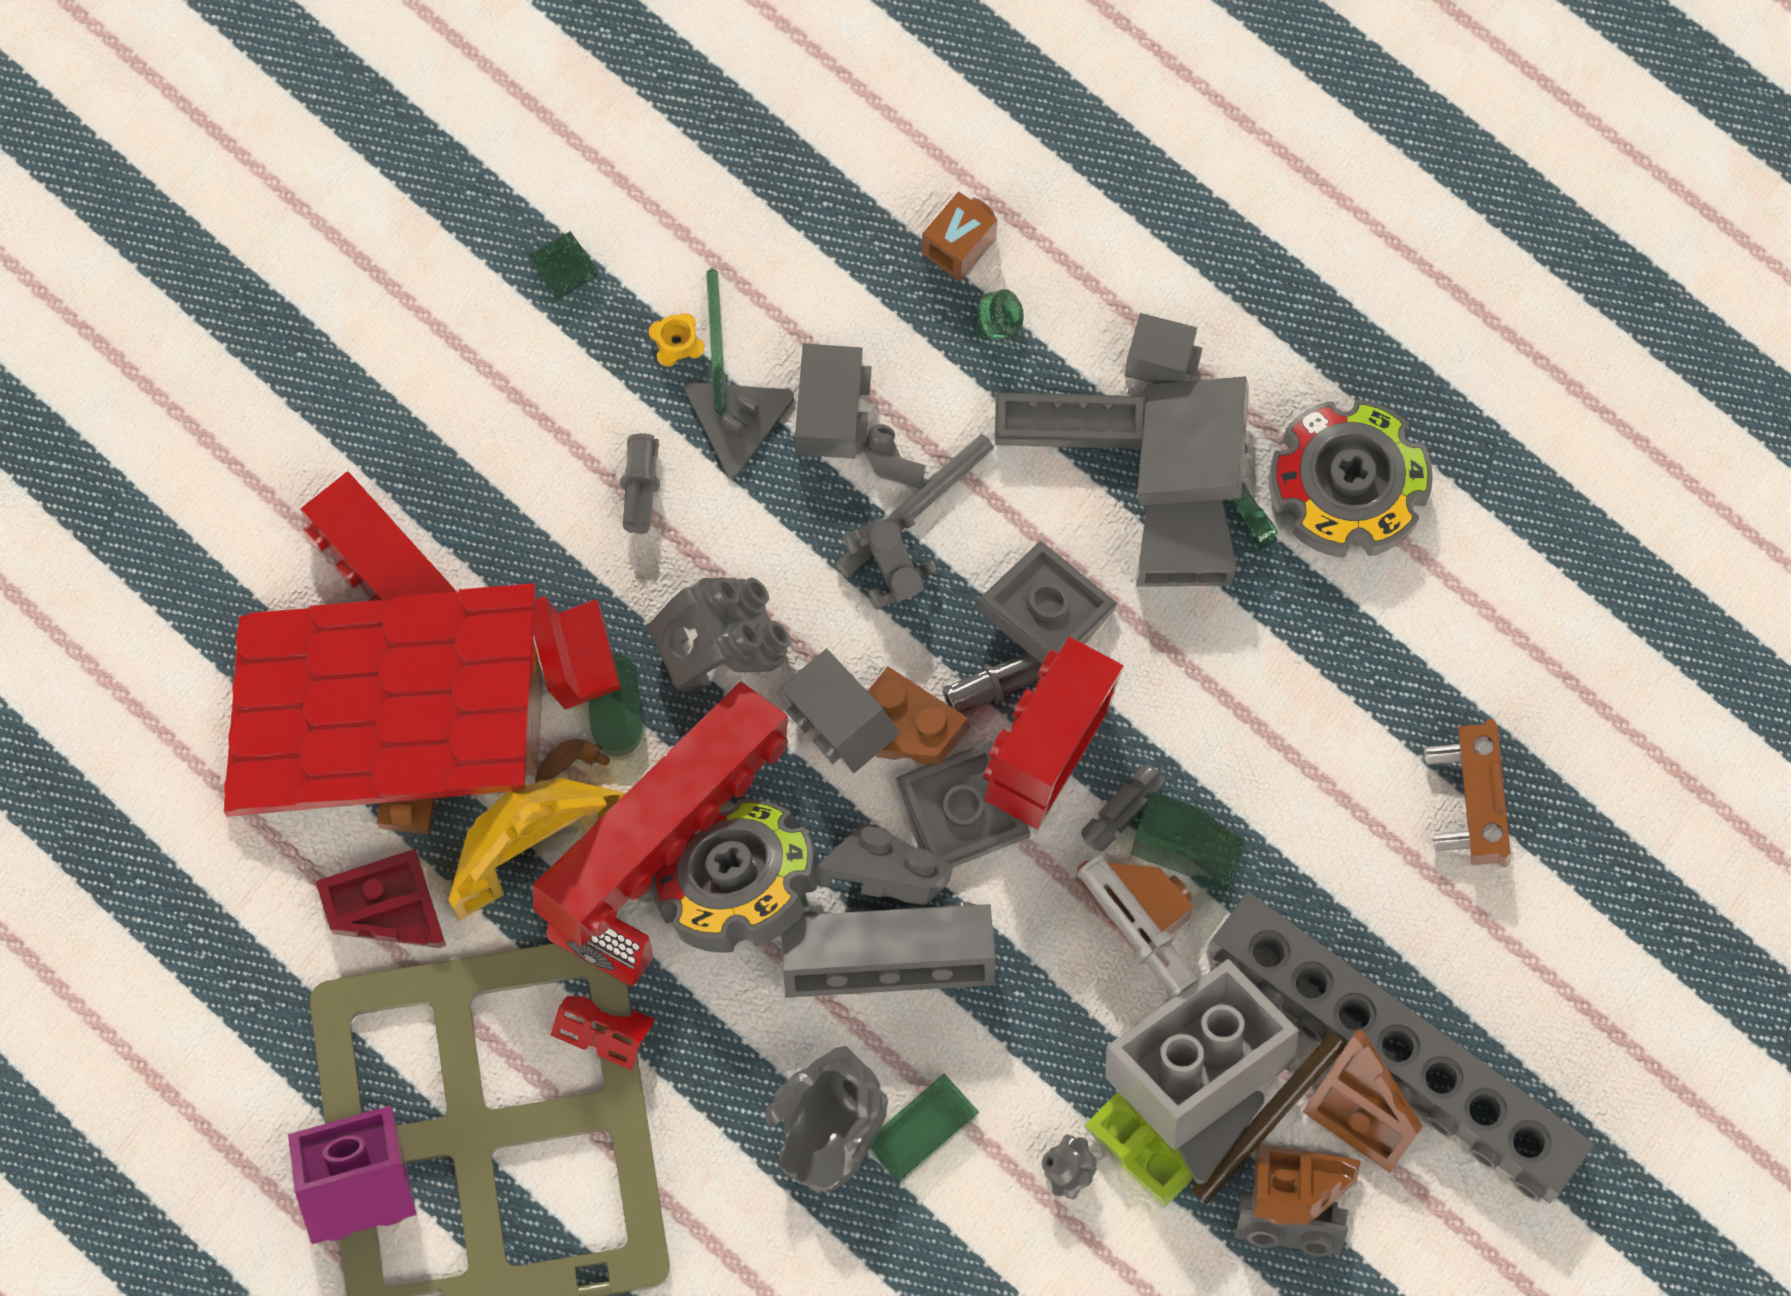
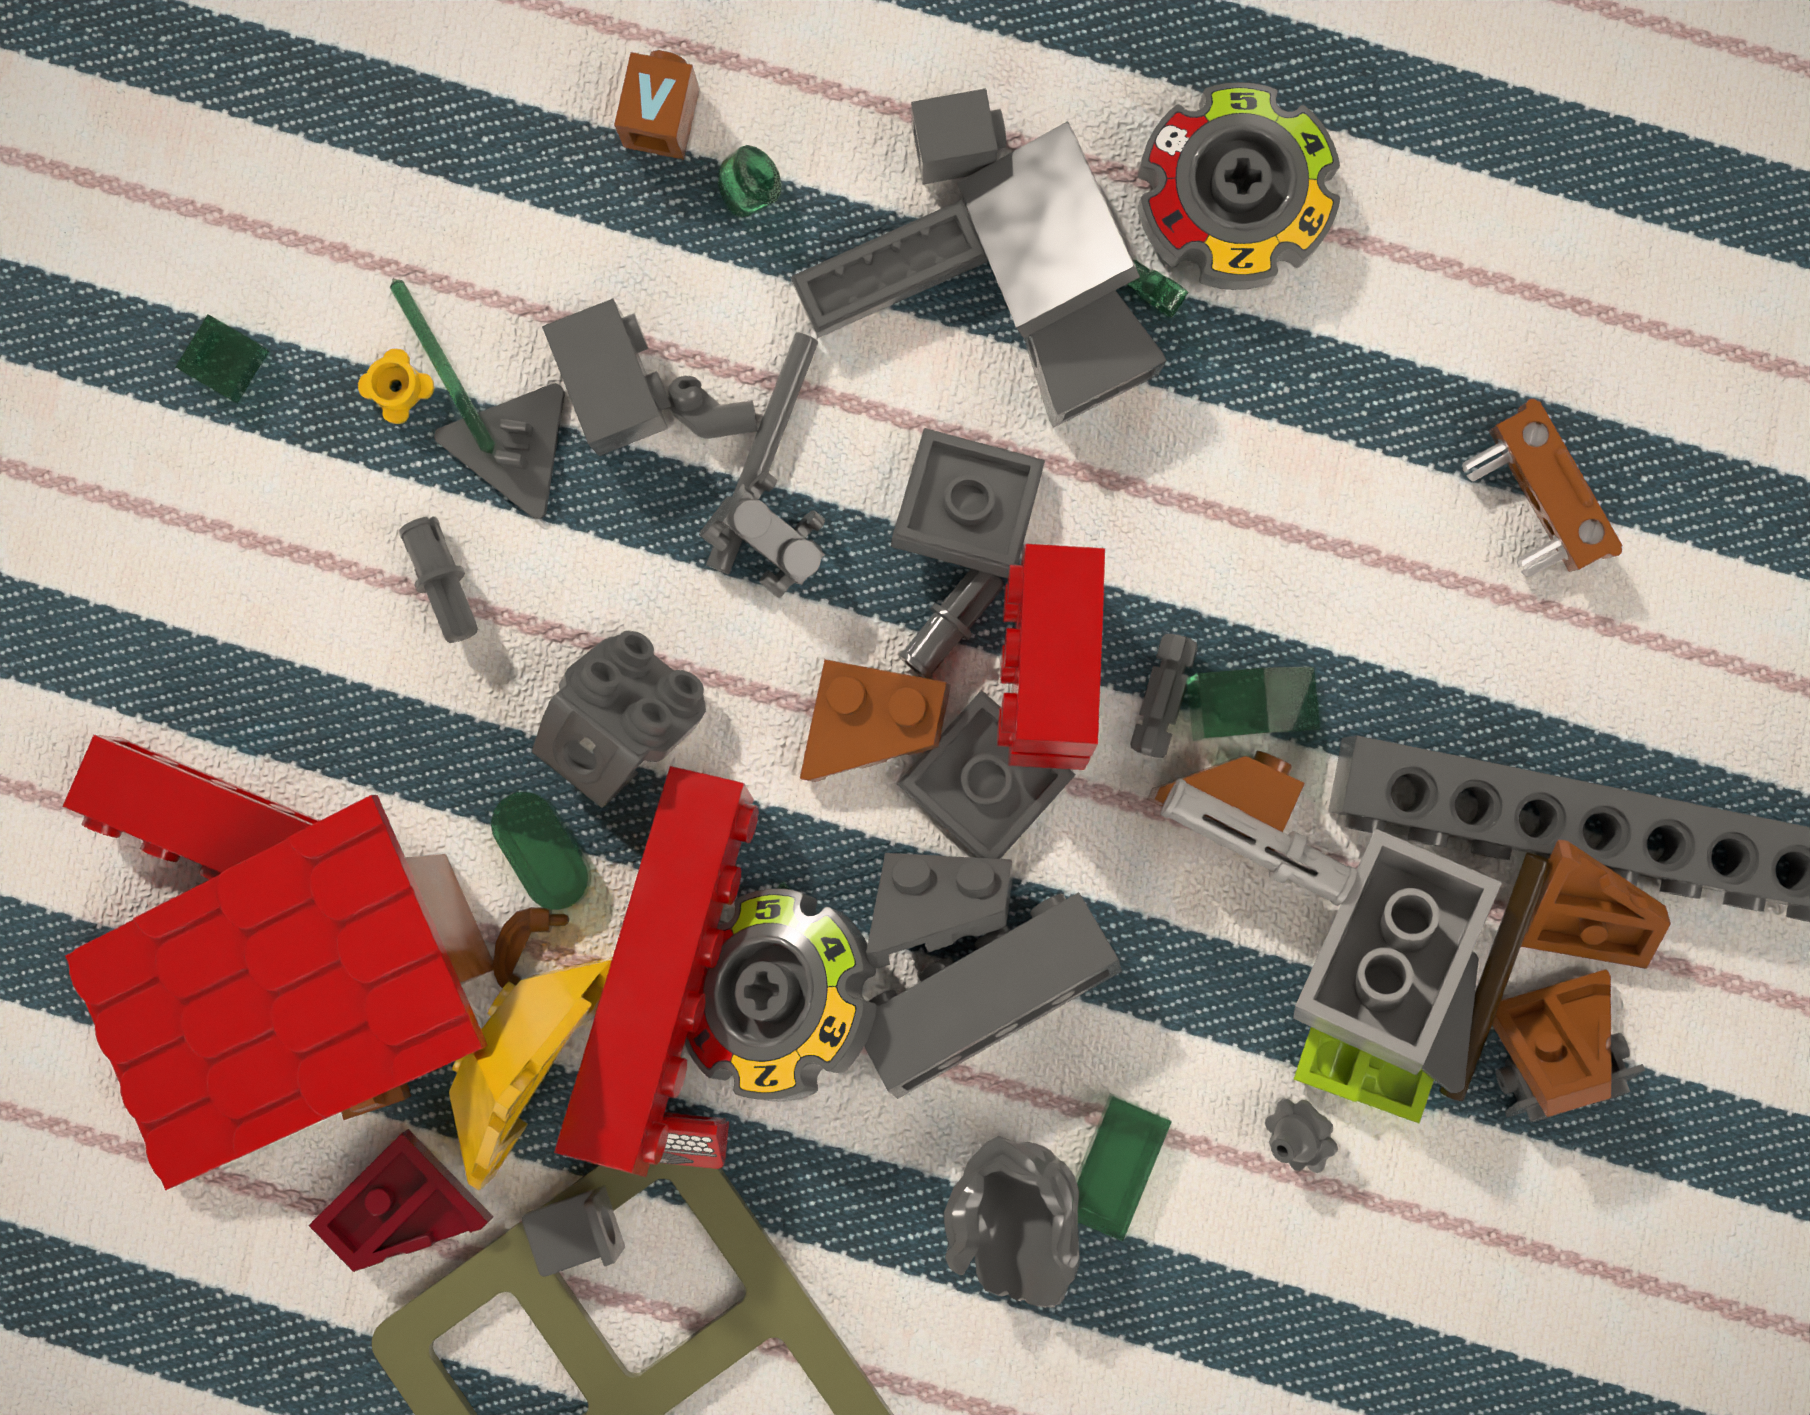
camera: 20 degrees left, 15 degrees up
red panel [534,595,622,710] -> none
red piece [550,996,655,1071] -> none
dark grey brick [780,648,901,773] -> none
none -> dark grey bracket [522,1185,625,1277]

